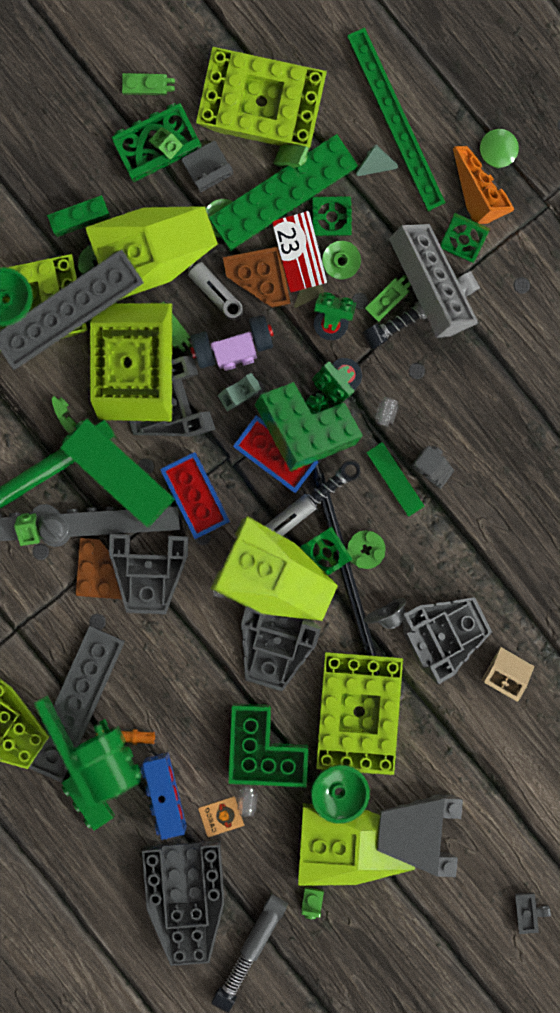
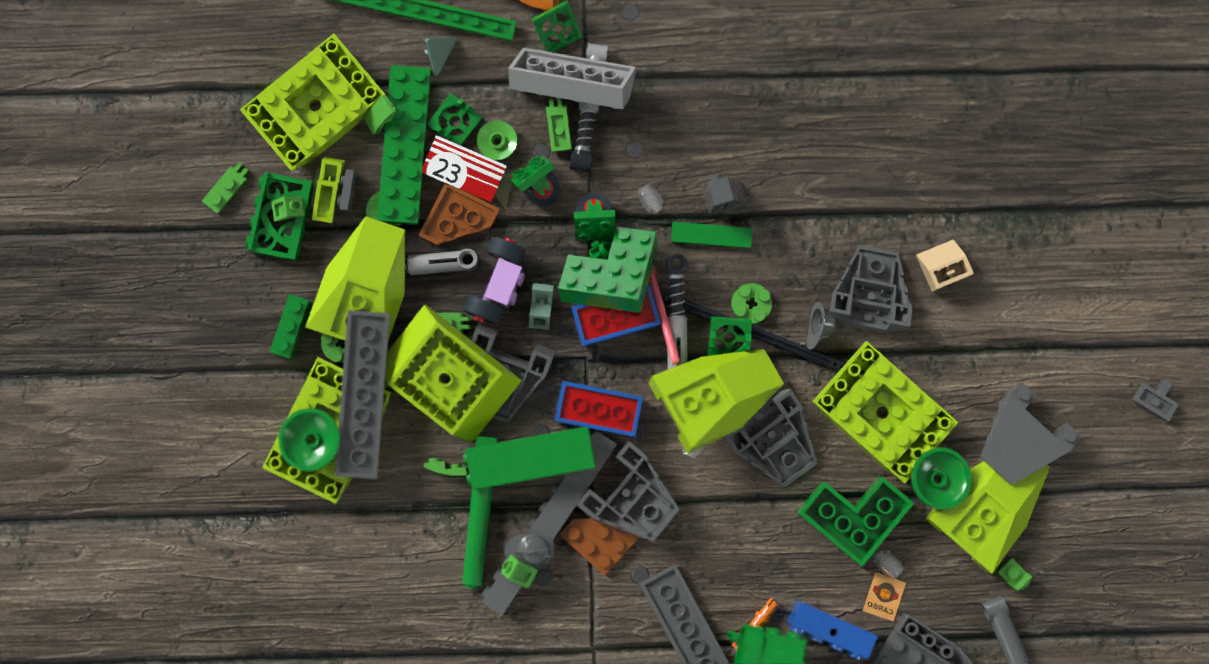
camera: 65 degrees left, 5 degrees down
none -> lime slope [312,157,345,223]
none -> coral bar [649,265,680,364]

